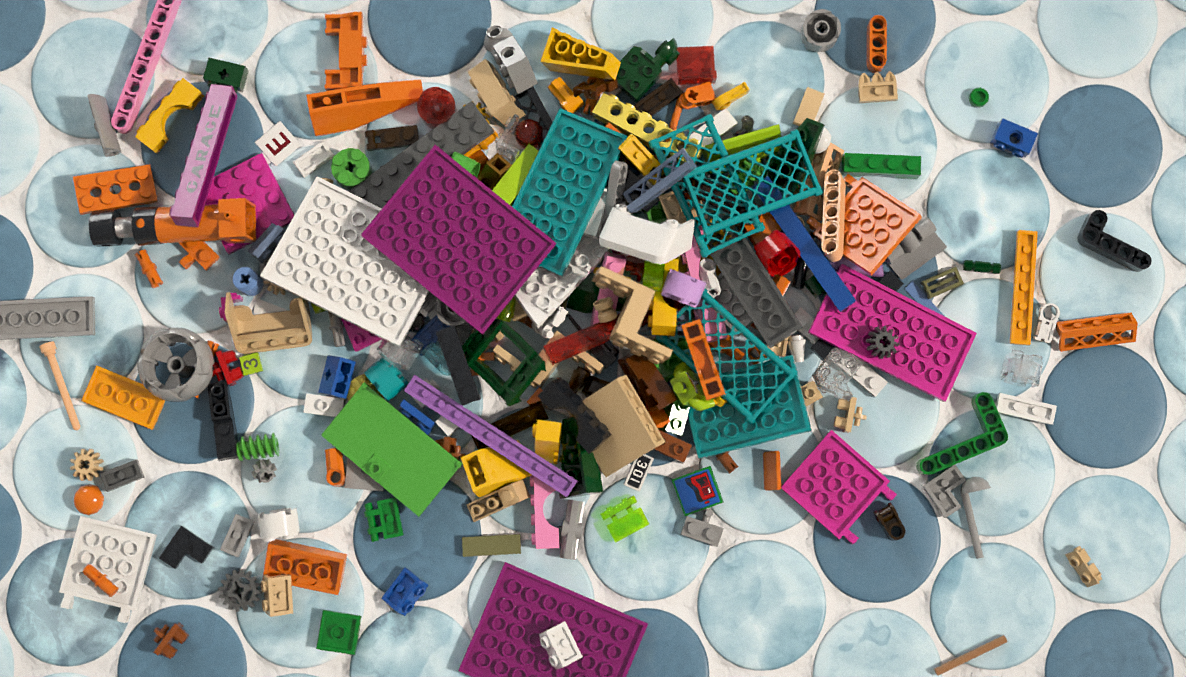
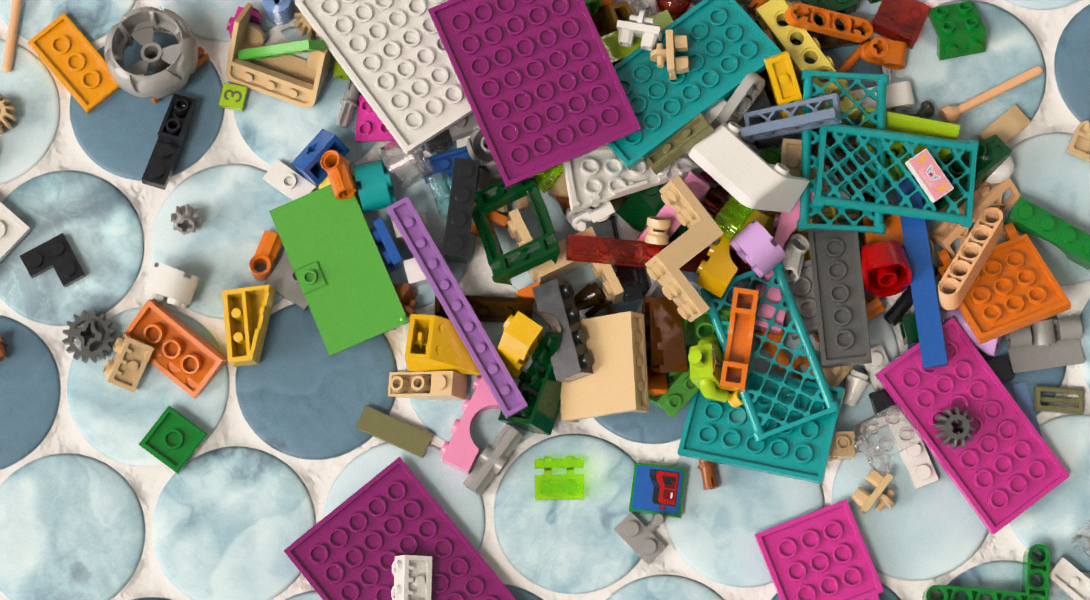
camera: 25 degrees right, 5 degrees down
dark grey plate [100,459,145,492] -> none
red hips [212,350,244,386] -> none
light grey plate [220,514,255,557] -> none
bright green piece [237,433,279,461] -> none
green plate [364,497,404,542] -> none
blue bracket [381,567,428,616] -> none
sticker [624,454,654,492] -> none
dark orange brick [653,429,692,464] -> none
yellow piece [712,81,750,111] -> none
orange slope [763,451,781,491] -> none
light grey brick [800,9,841,52] -> none
none -> yellow wedge [222,284,276,367]
none -> bright green tile [237,39,326,61]
none -> orange piece [320,150,357,200]
none -> white hips [616,9,663,51]
none -> olive tile [645,113,715,175]
none -> tan hips [650,29,689,80]
none -> orange beam [785,3,873,43]
none -> bright pink tile [905,148,954,203]
none -> green bracket [928,1,987,61]
none -> light nougat piece [939,66,1043,124]

